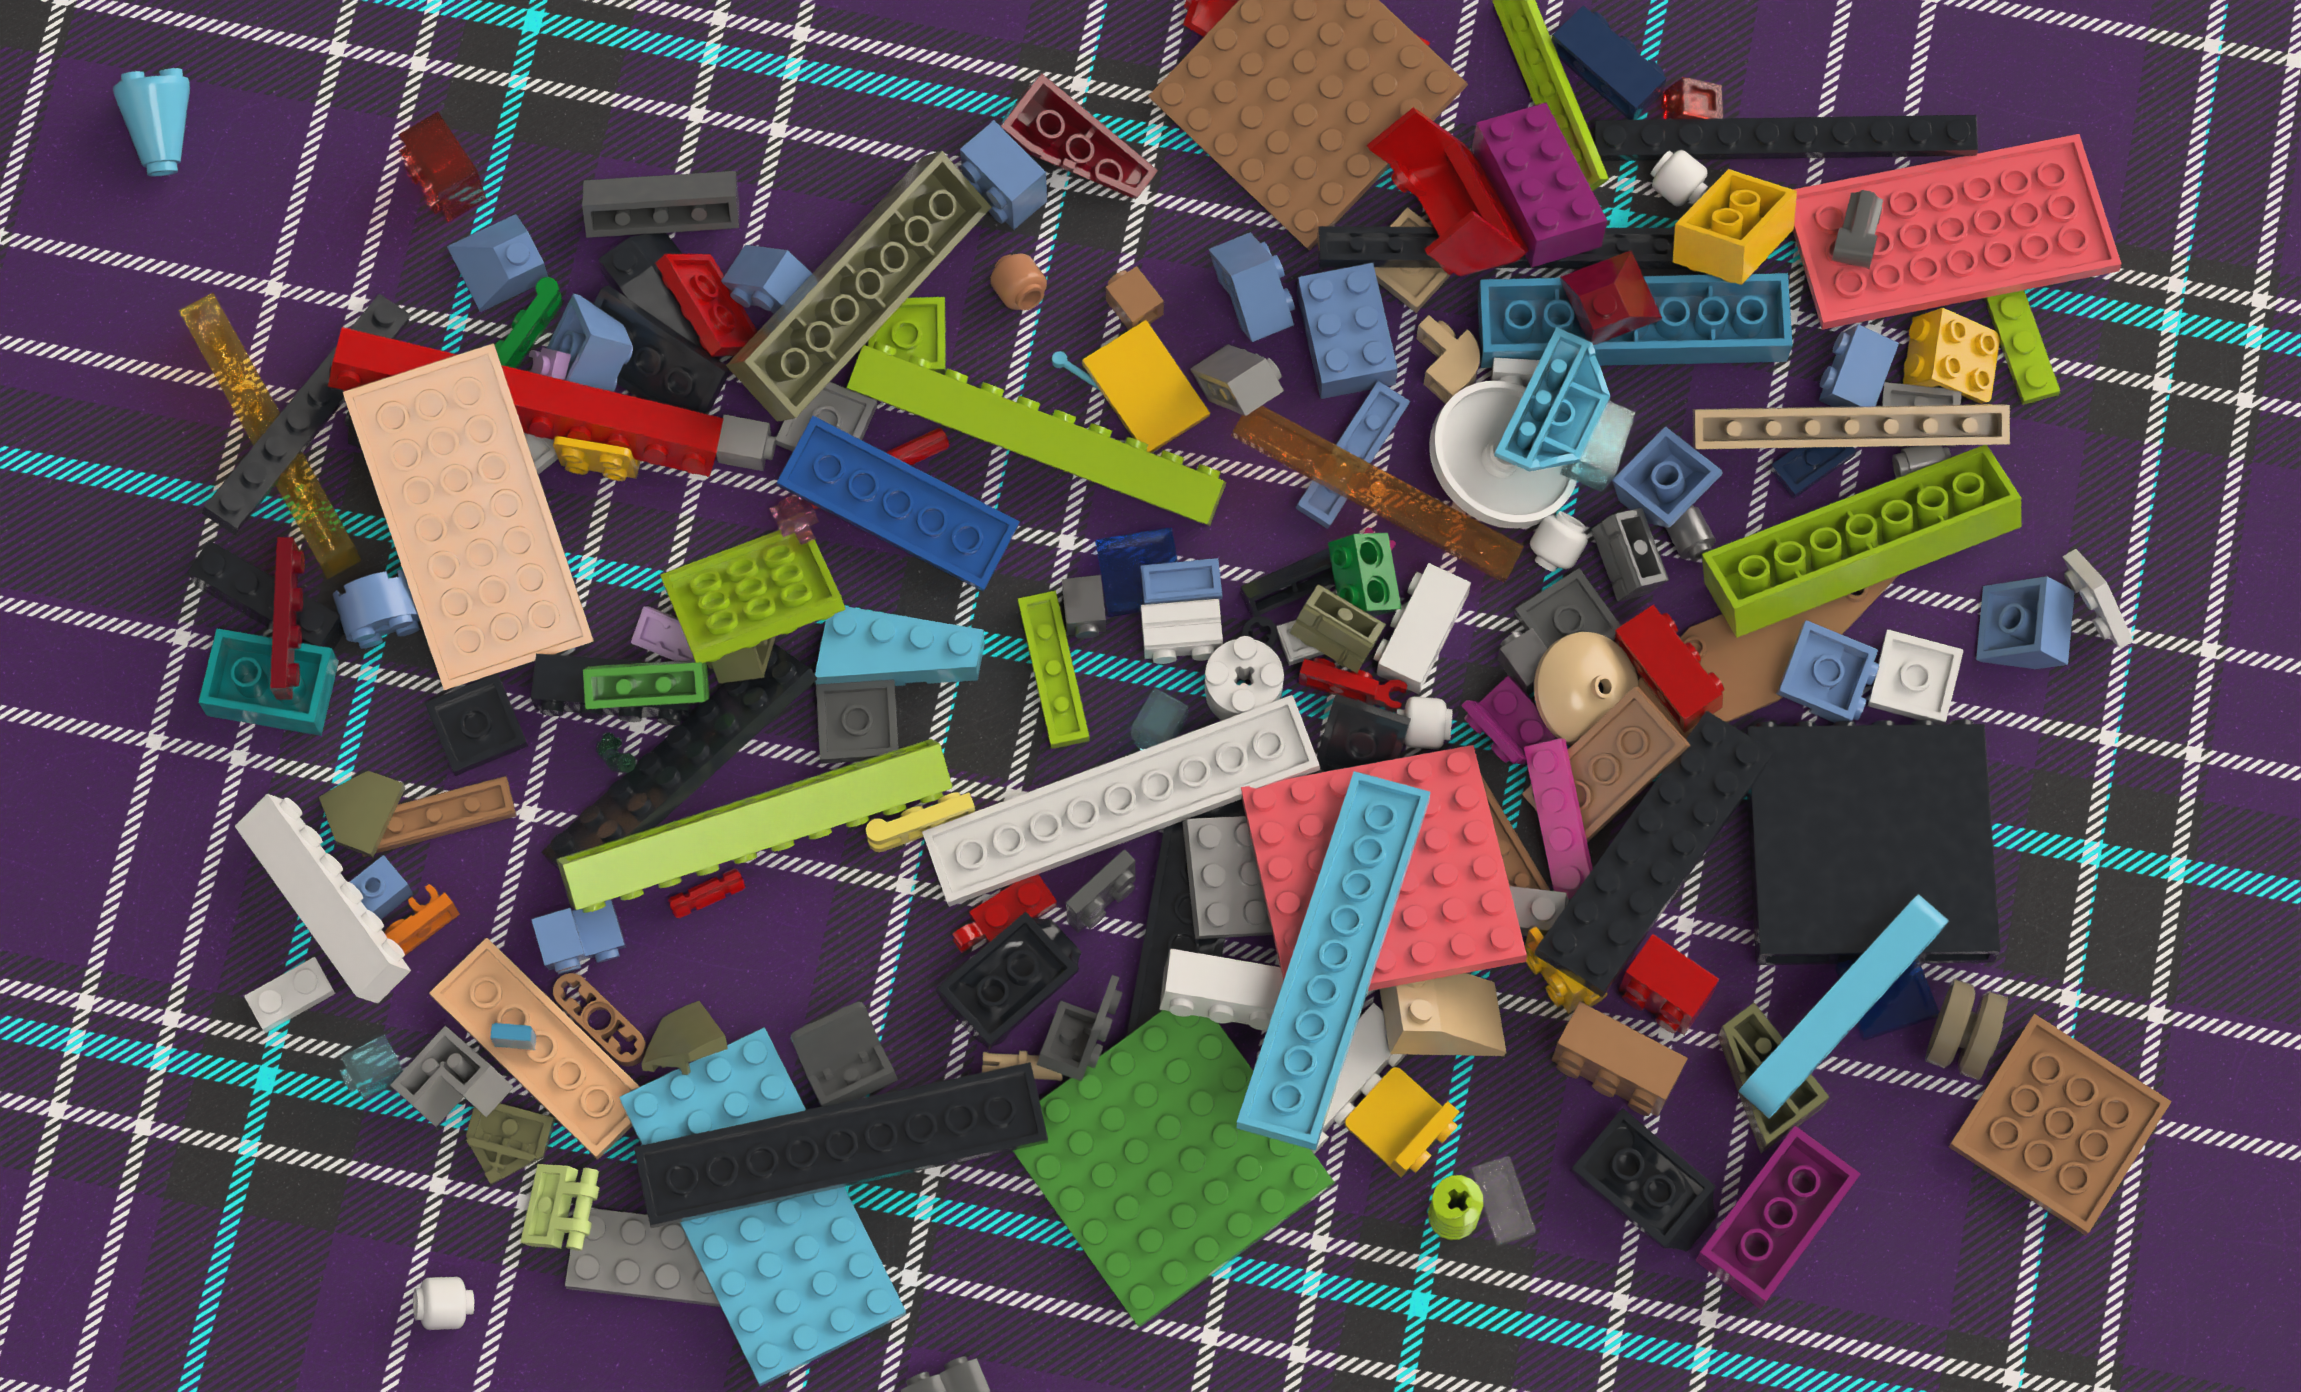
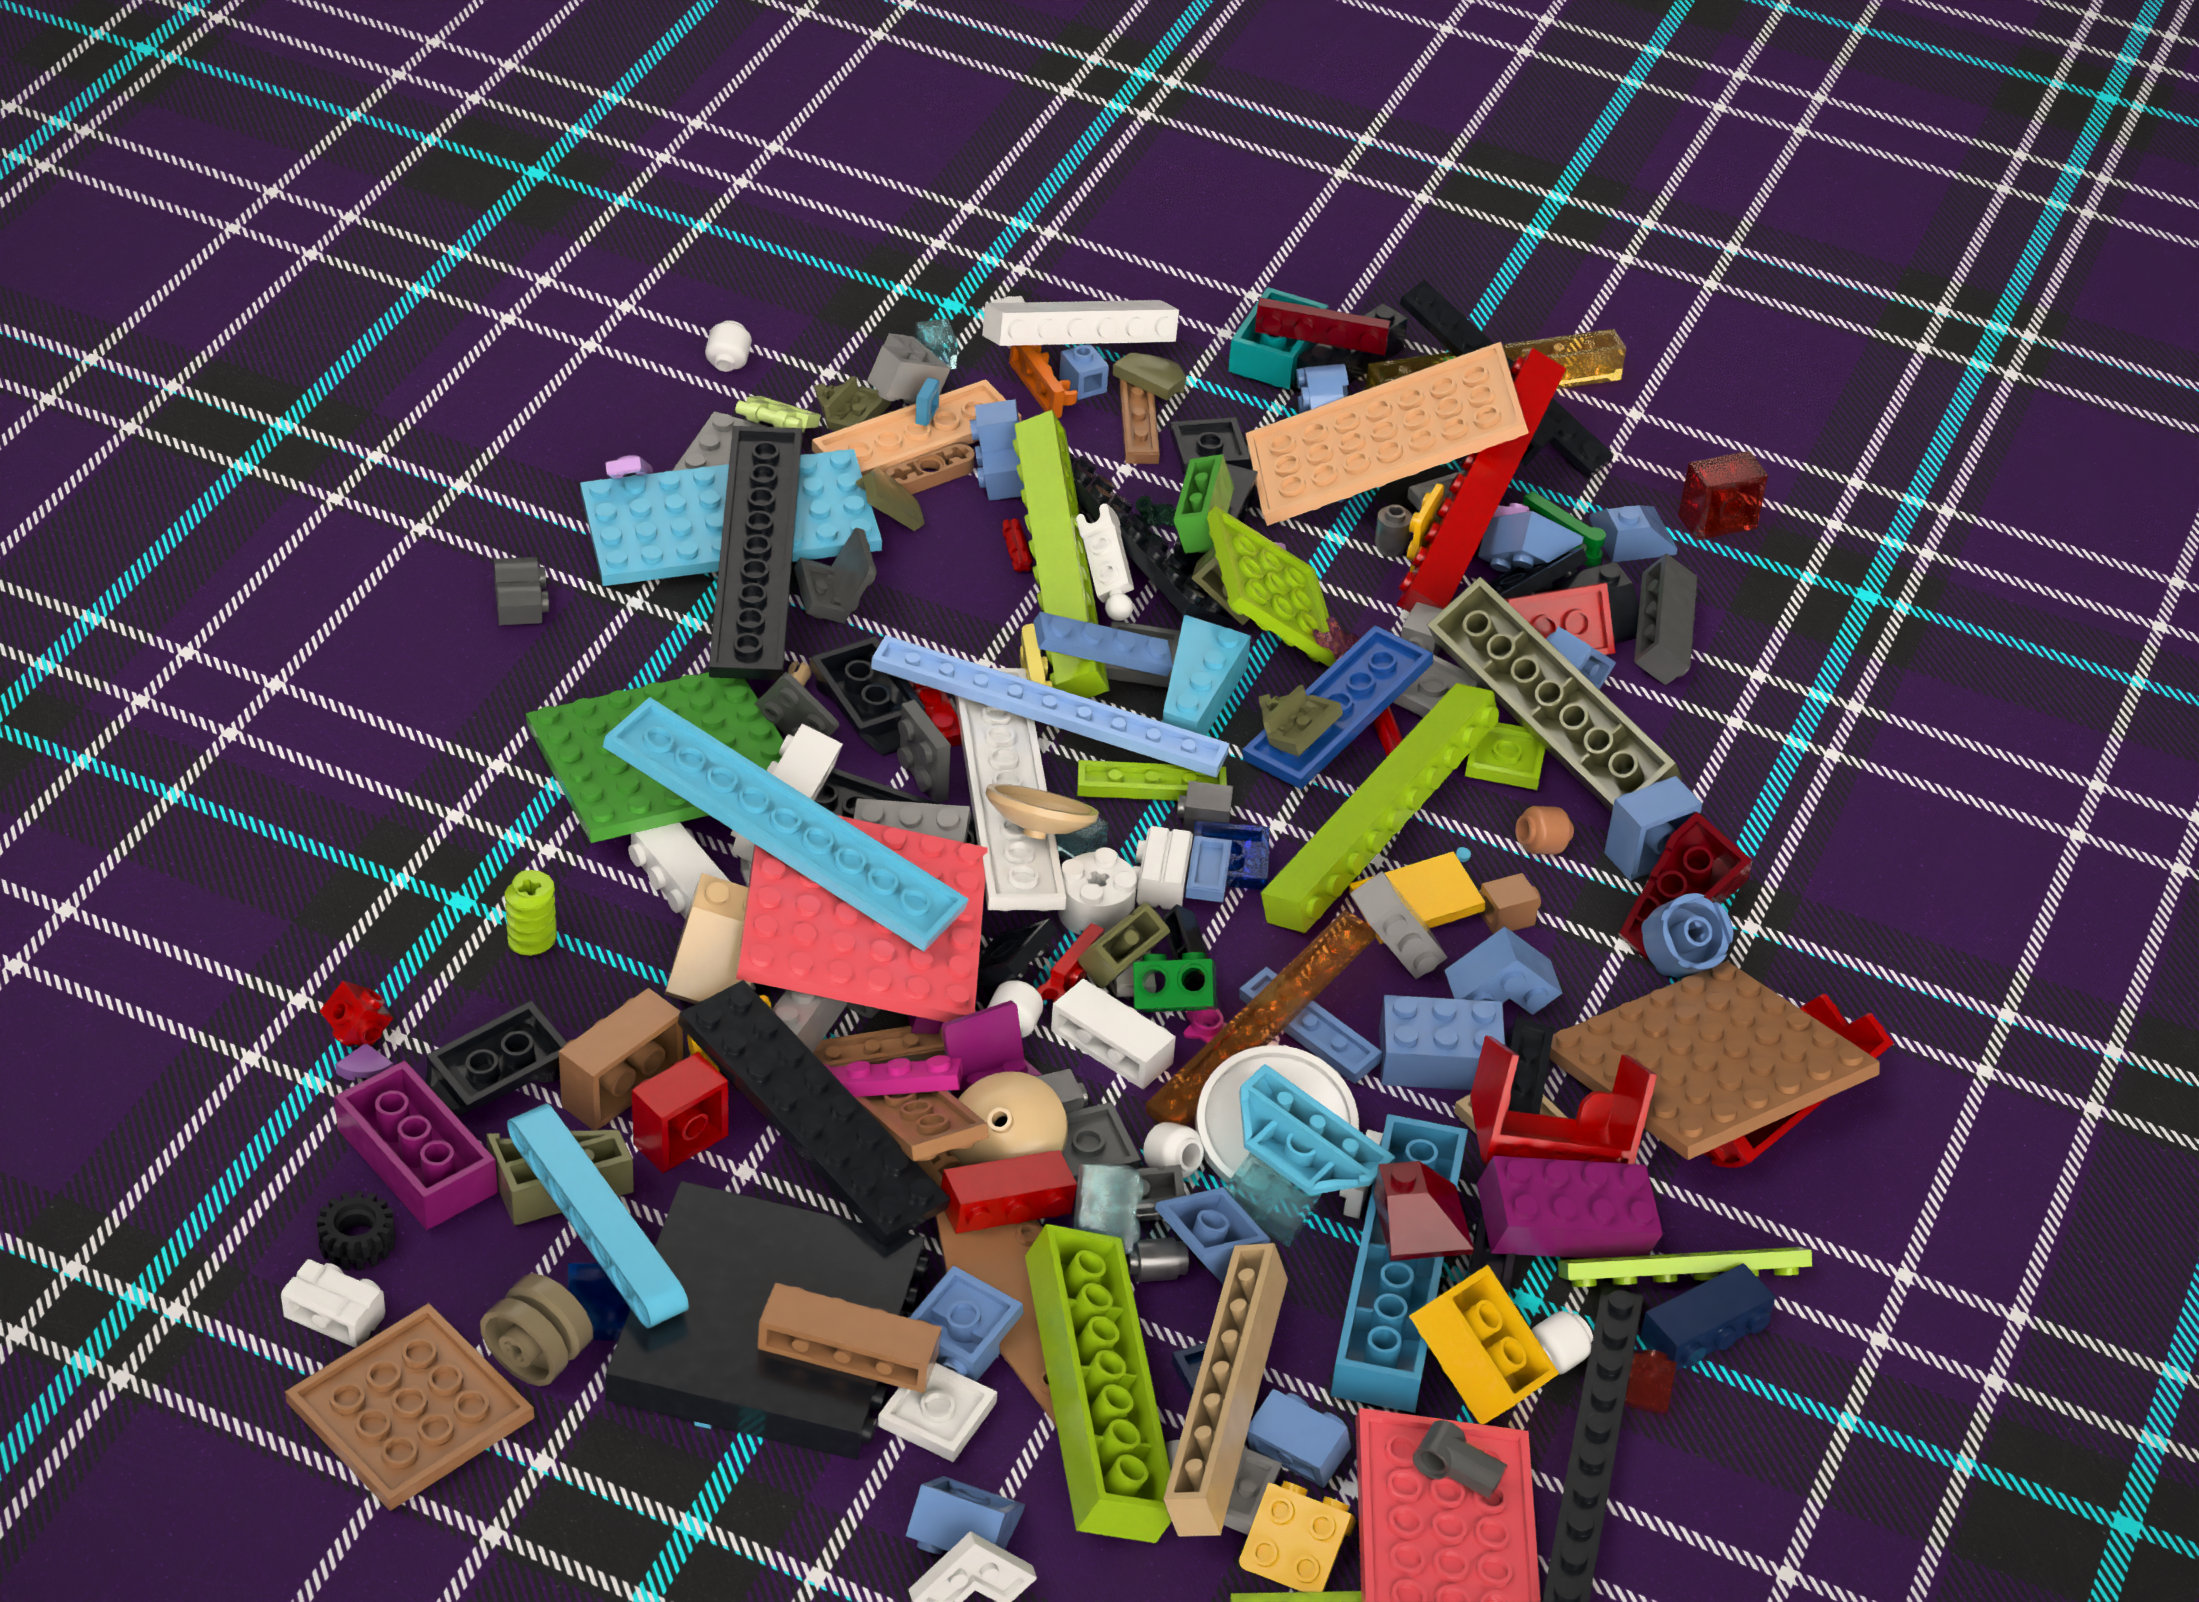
camera: 100 degrees right, 30 degrees down
medium azure cone [113,68,190,176] -> none
yellow bracket [1345,1067,1460,1177] -> none
tan brick [1416,315,1480,404] -> none
clear plate [1471,1156,1536,1246] -> none
none -> white brick [281,1259,385,1348]
none -> black tyre [316,1191,396,1271]
none -> red brick [320,981,393,1047]
none -> medium lavender tile [335,1044,394,1081]
none -> lavender plate [605,455,653,479]
none -> medium nougat brick [758,1283,942,1393]
none -> light blue plate [871,635,1230,778]
none -> tan dish [985,784,1099,839]
none -> medium blue plate [1033,612,1173,677]
none -> clear light blue bracket [1074,1163,1143,1254]
none -> white plate [1076,504,1134,621]
none -> olive slope [1259,685,1343,757]
none -> flat silver brick [1374,504,1412,557]
none -> medium blue brick [1641,893,1733,978]

